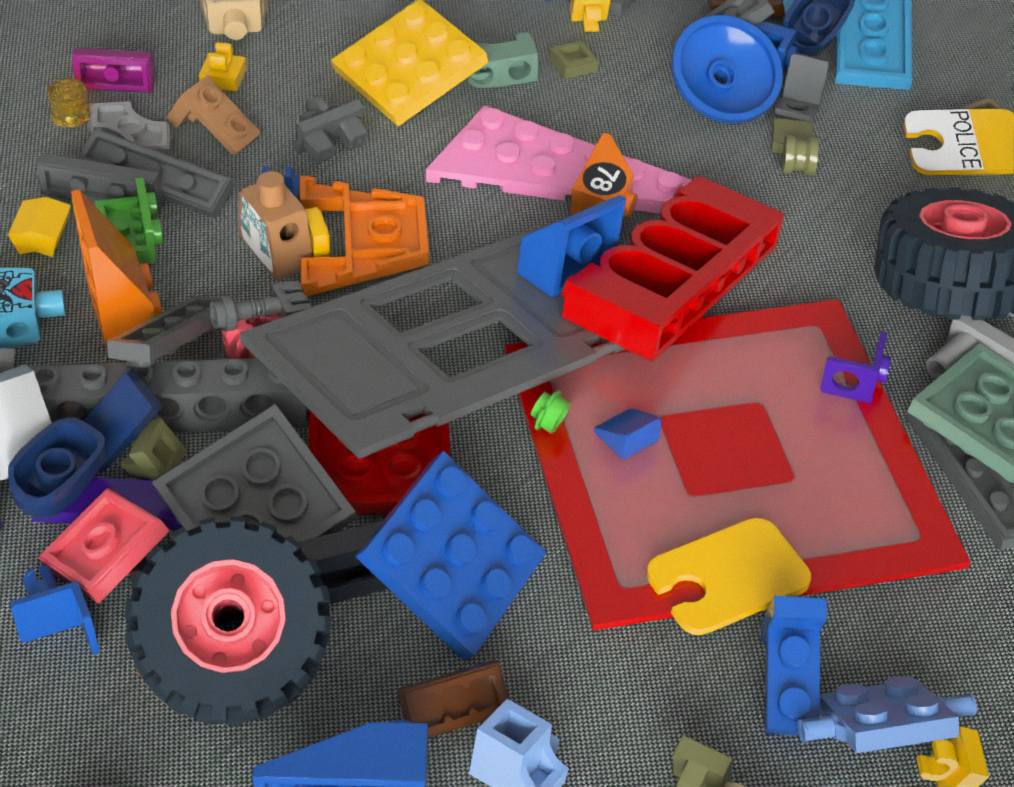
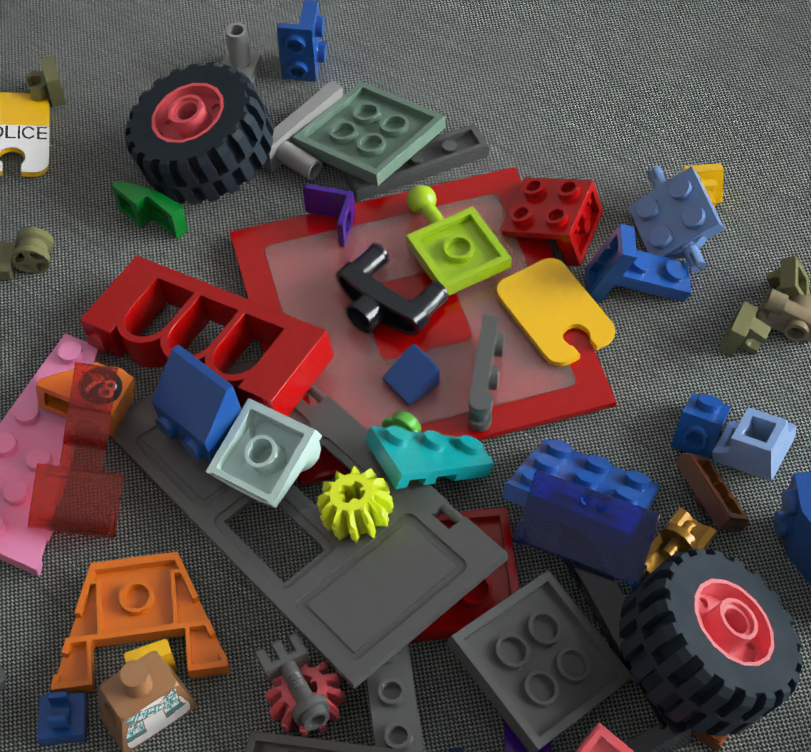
camera: 90 degrees left, 10 degrees up
none -> clear red plate [27,362,124,539]
none -> green slope [111,180,188,239]
none -> light aqua slope [206,398,322,508]
none -> neon yellow gear [317,466,394,544]
none -> black connector [336,243,449,336]
none -> teal wing [365,426,494,489]
none -> lime plate [406,185,512,296]
none -> dark grey plate [468,314,506,432]
none -> red bracket [500,177,604,266]
none -> clear blue door [513,470,660,588]
none -> pearl gold hips [635,507,717,577]
none -> blue bracket [672,393,731,459]

